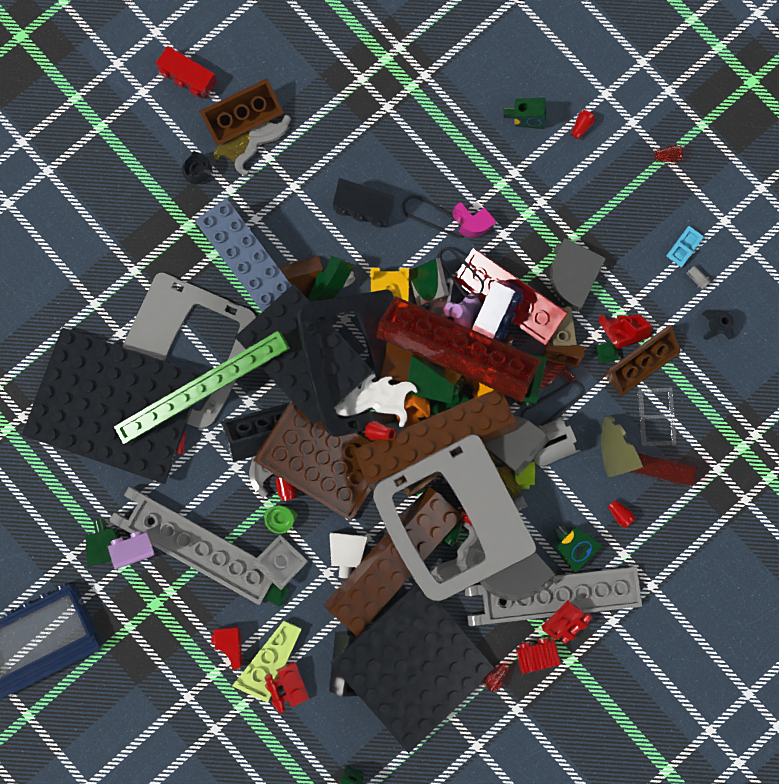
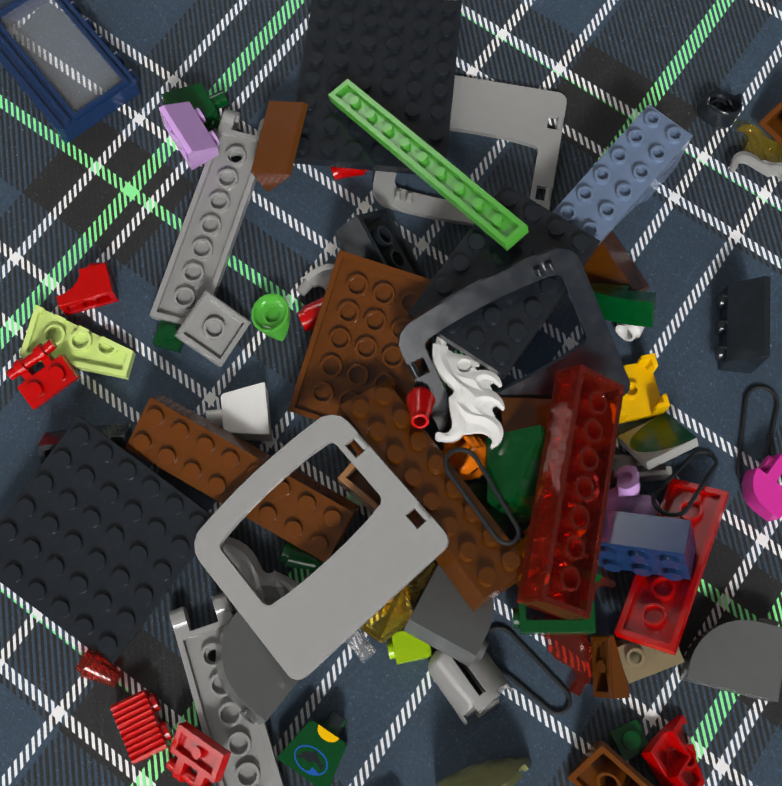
camera: 80 degrees right, 10 degrees down
none -> reddish brown slope [251,101,308,191]
none -> black piece [443,447,521,546]

